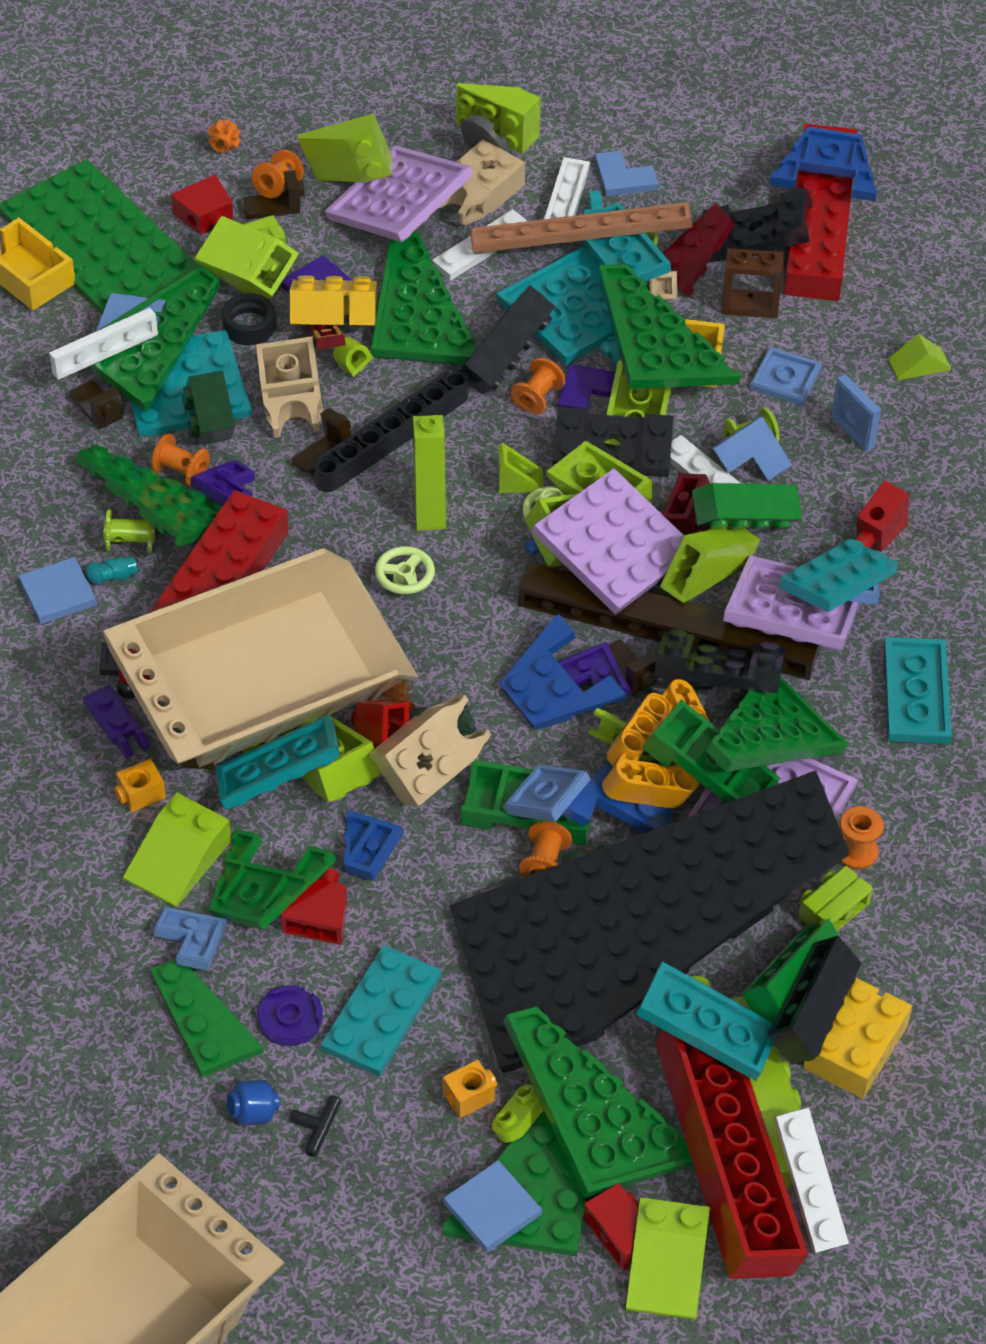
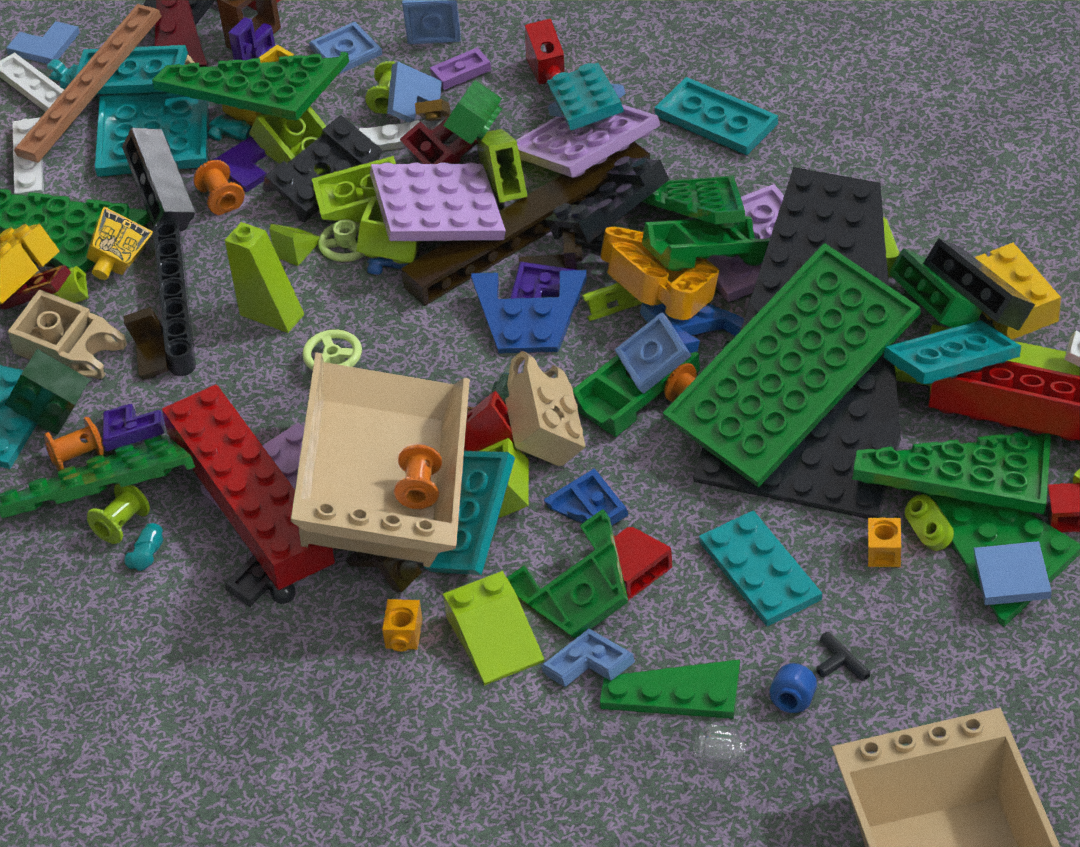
camera: 50 degrees left, 5 degrees down
medium blue tile [18,557,97,624] -> none
dark purple hinge [83,684,150,759] -> none
dark purple tile [257,985,323,1046] -> none
none -> yellow torso [86,207,153,280]
none -> dark purple tile [228,17,275,60]
none -> orange hose [394,444,442,509]
none -> pearl gold plate [415,99,451,121]
none -> medium lavender plate [430,48,491,90]
none -> green plate [663,243,921,488]
none -> clear head [693,724,746,771]

